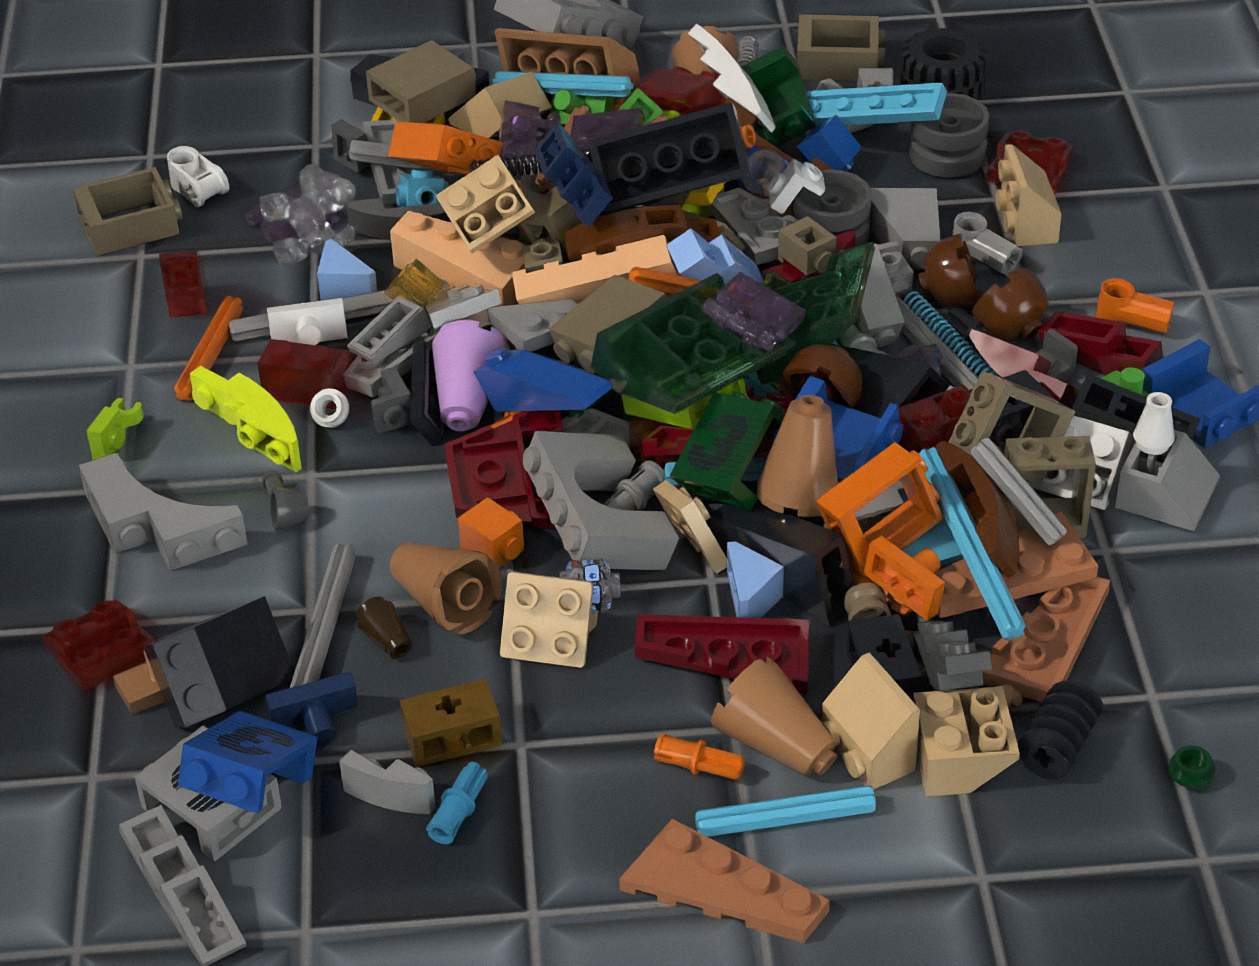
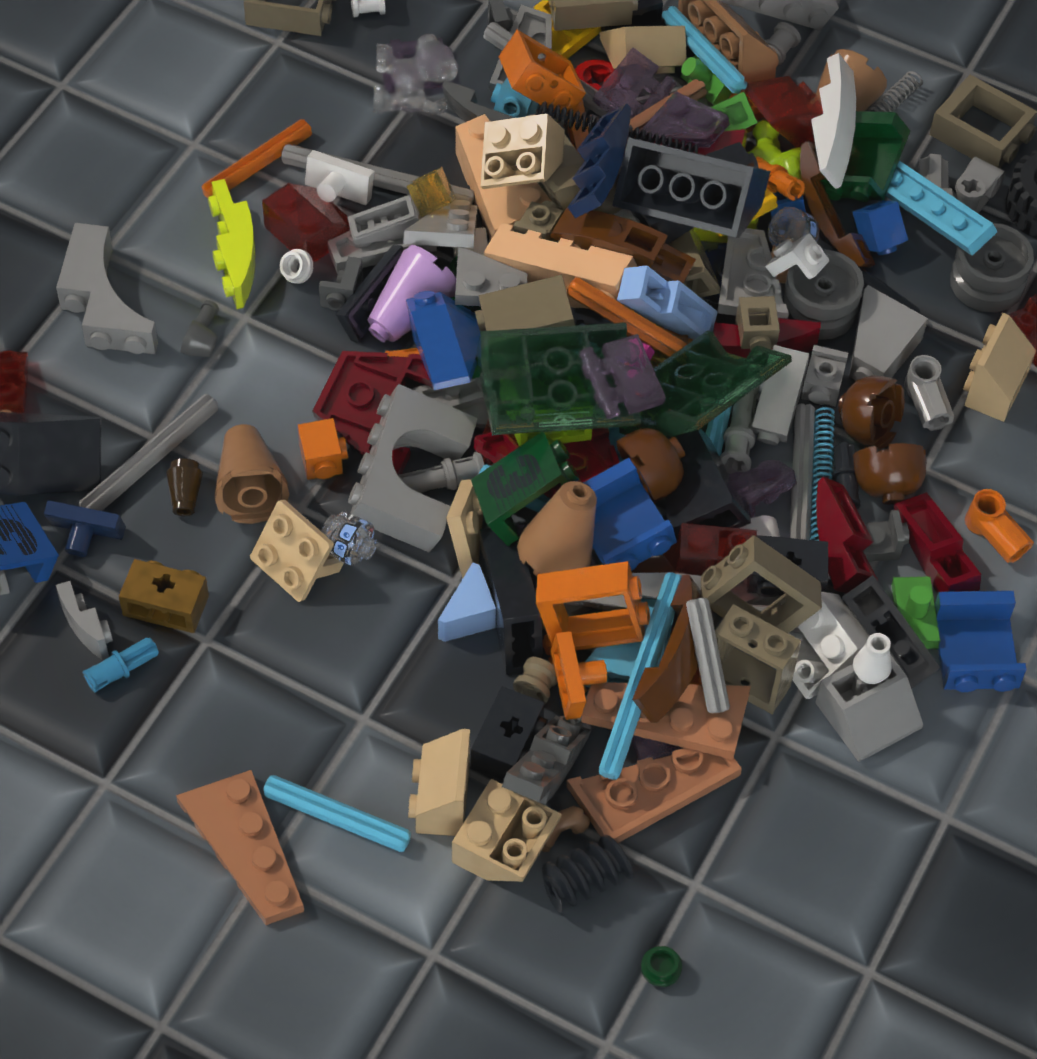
camera: 30 degrees right, 15 degrees up
lime plate [86,398,144,460] -> none
clear red slope [159,251,207,317] -> none
light blue slope [317,239,377,301] -> none
dark red wing [634,614,809,694] -> none
orange axle [654,733,745,780] -> none
medium nougat cone [711,657,837,777] -> none

